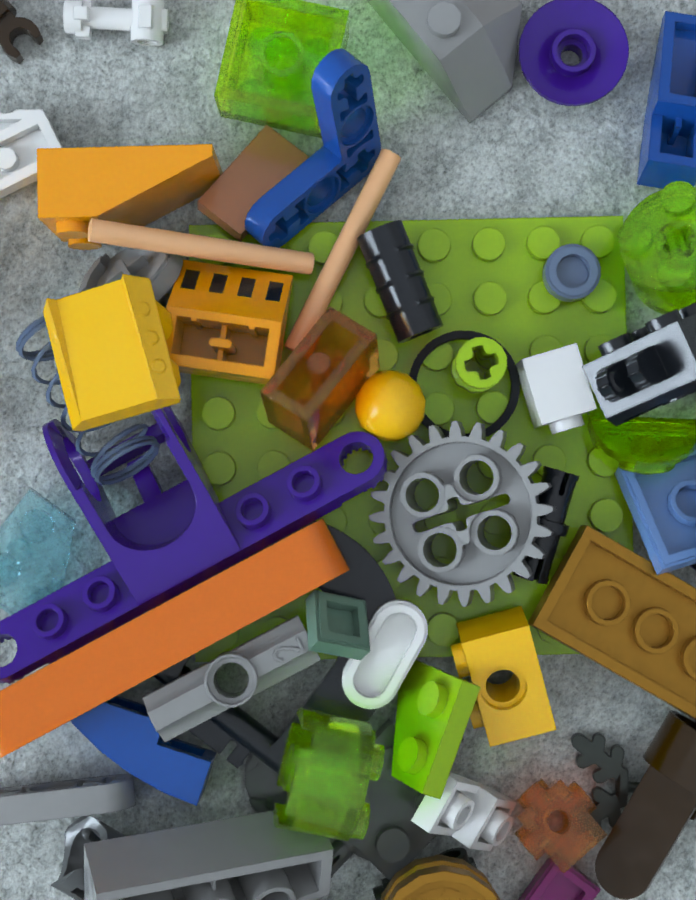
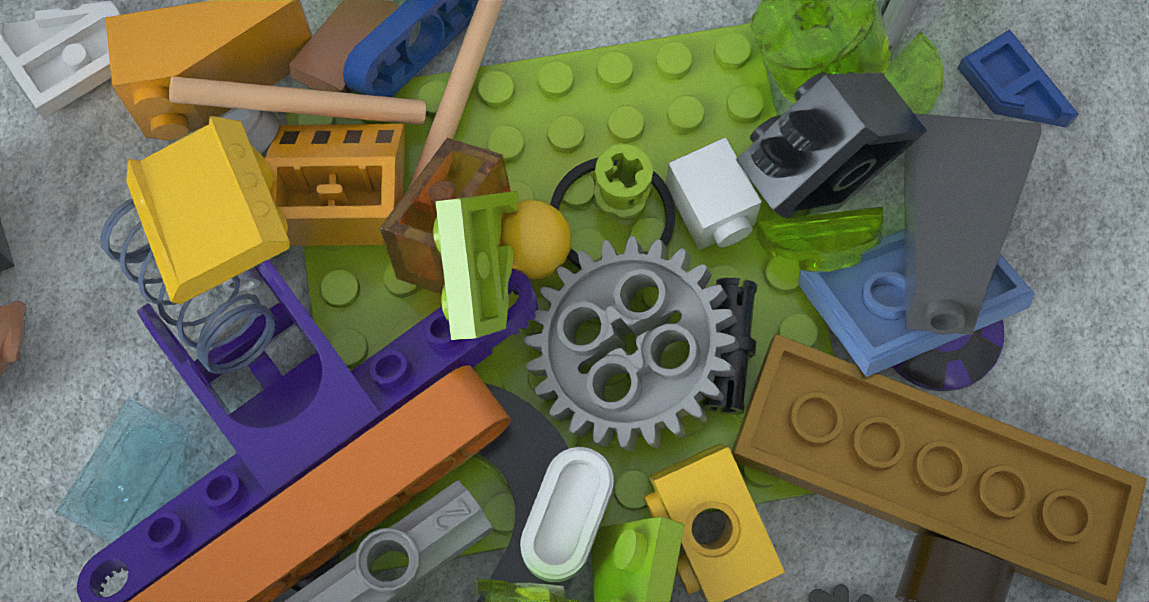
camera: 10 degrees left, 15 degrees down
sand green tile [305,590,370,660] -> none
black axle [357,220,443,344] -> none
sand blue tile [542,244,601,302] -> none
none -> lime wing [433,191,519,340]

